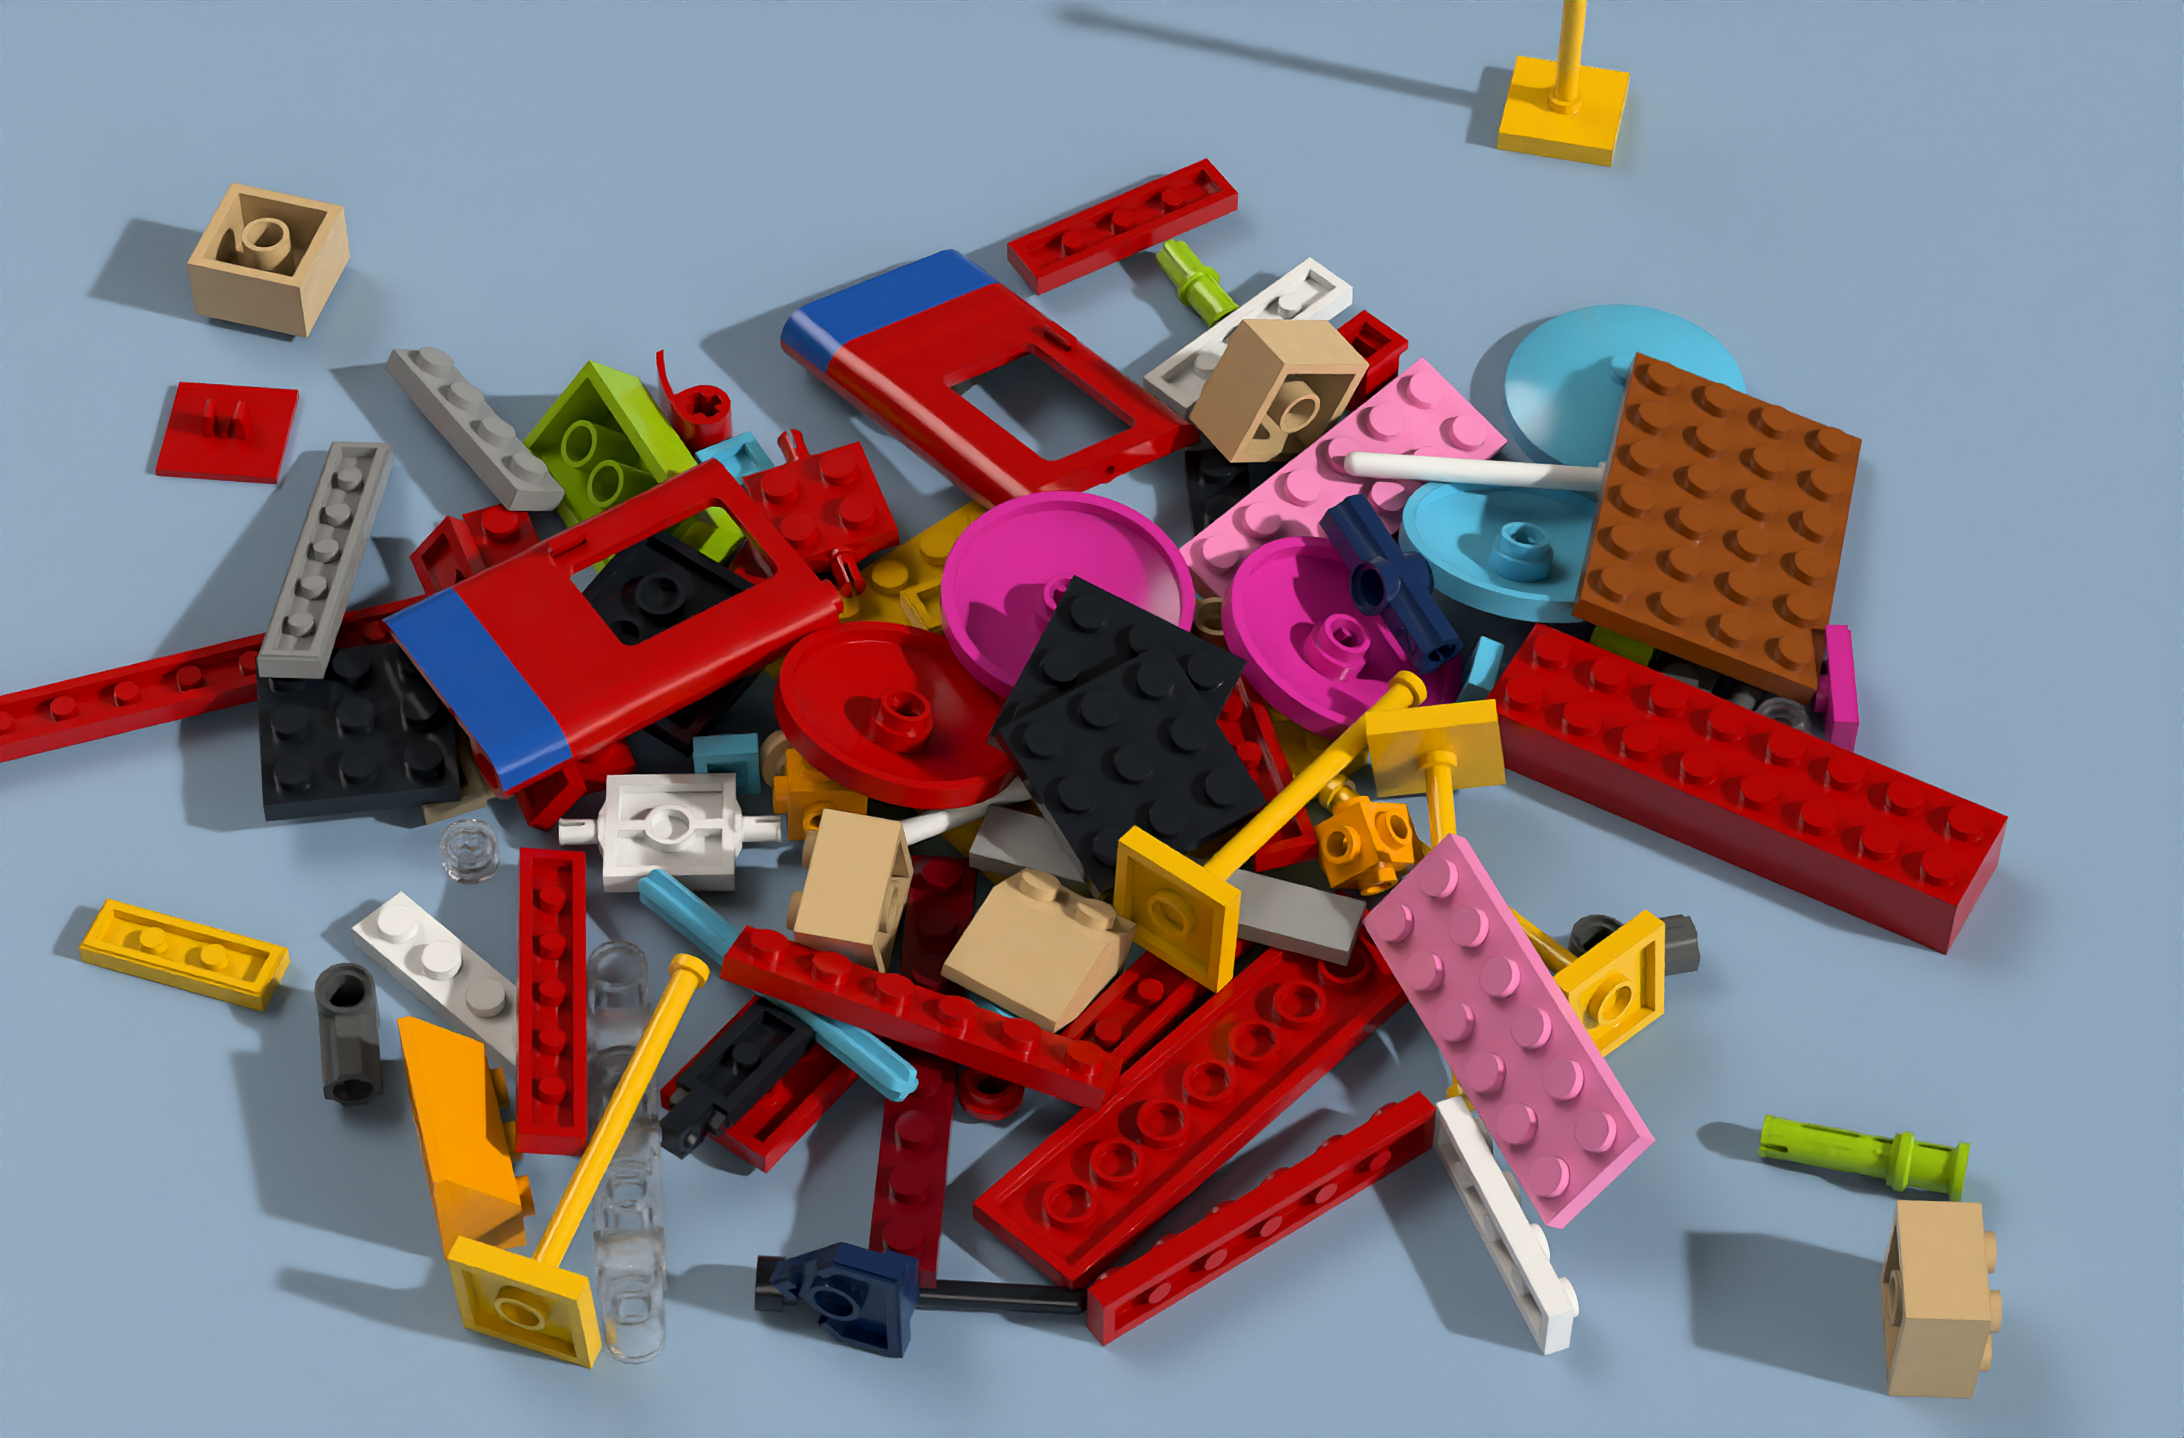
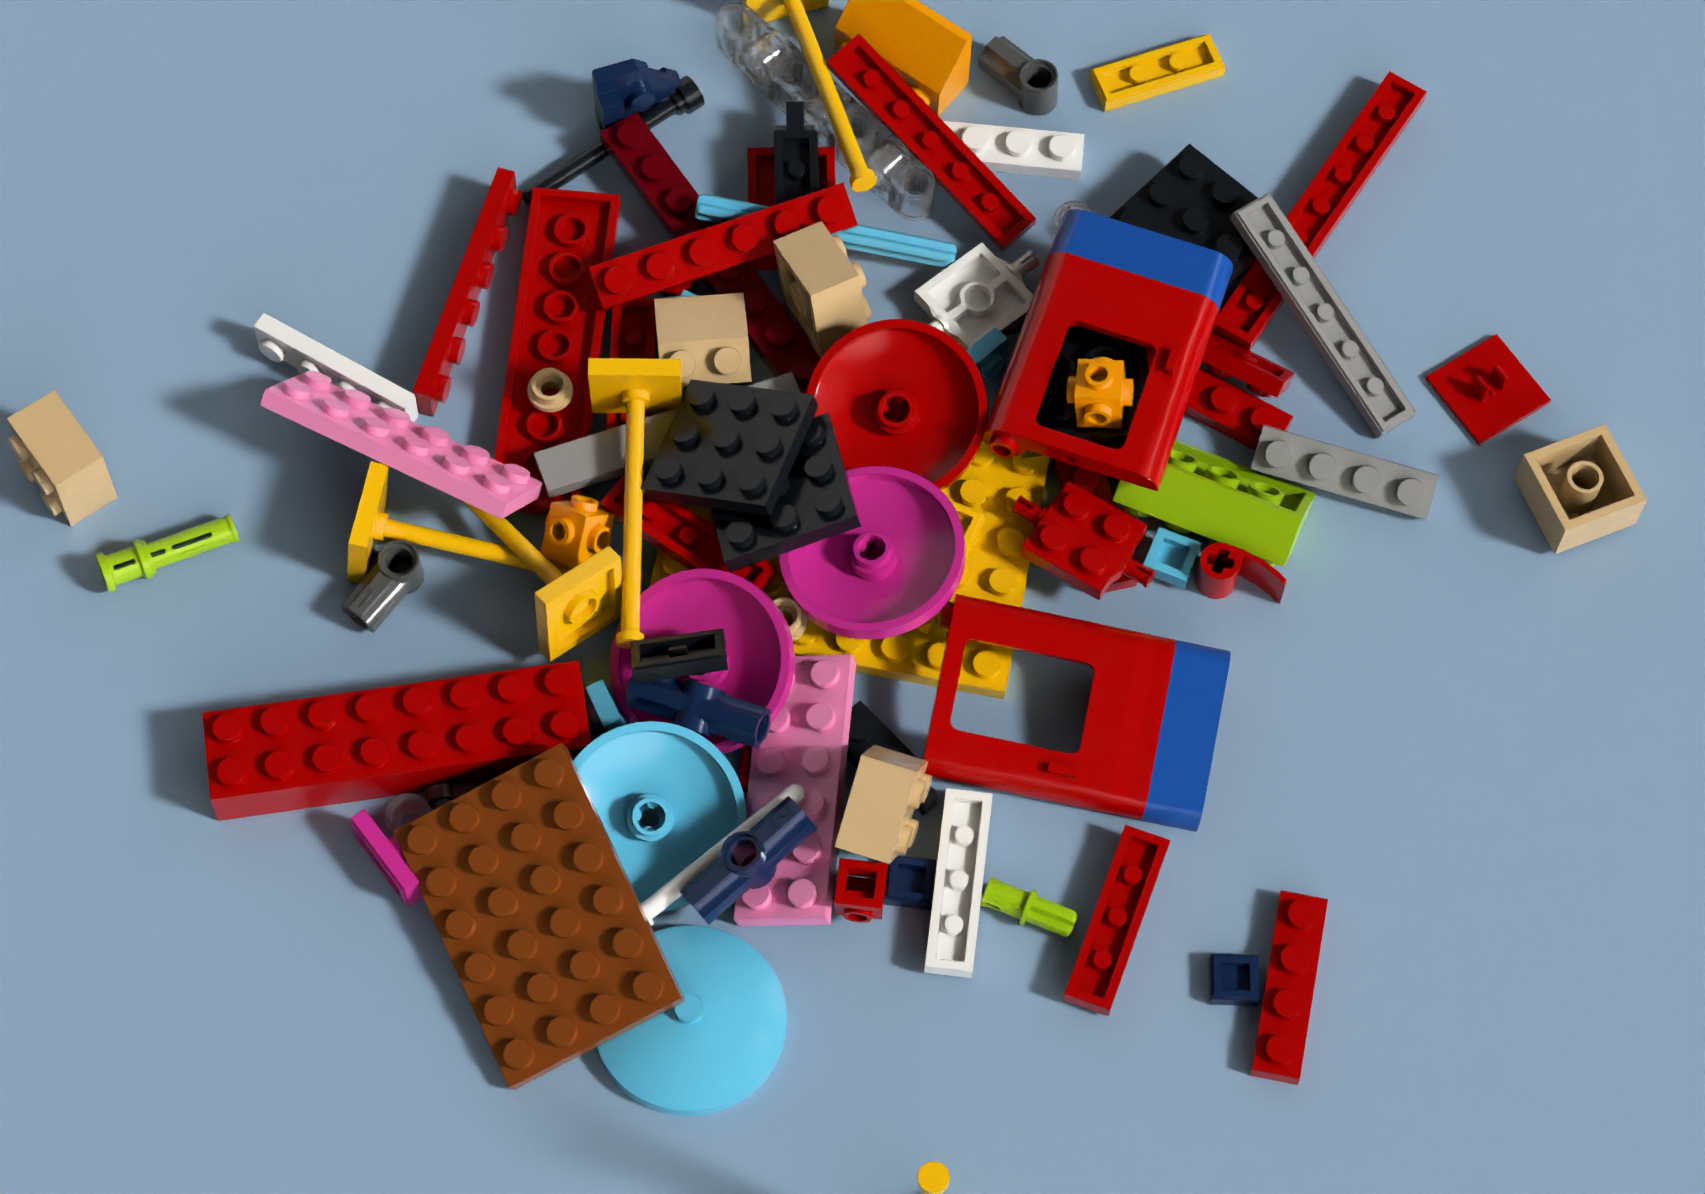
camera: 140 degrees right, 15 degrees up
none -> tan plate [527,368,573,412]
none -> black tile [630,628,728,684]
none -> dark blue piece [680,796,817,924]
none -> light orange brick [1067,357,1134,429]
none -> dark blue tile [1209,954,1260,1006]
none -> red plate [1250,890,1328,1085]

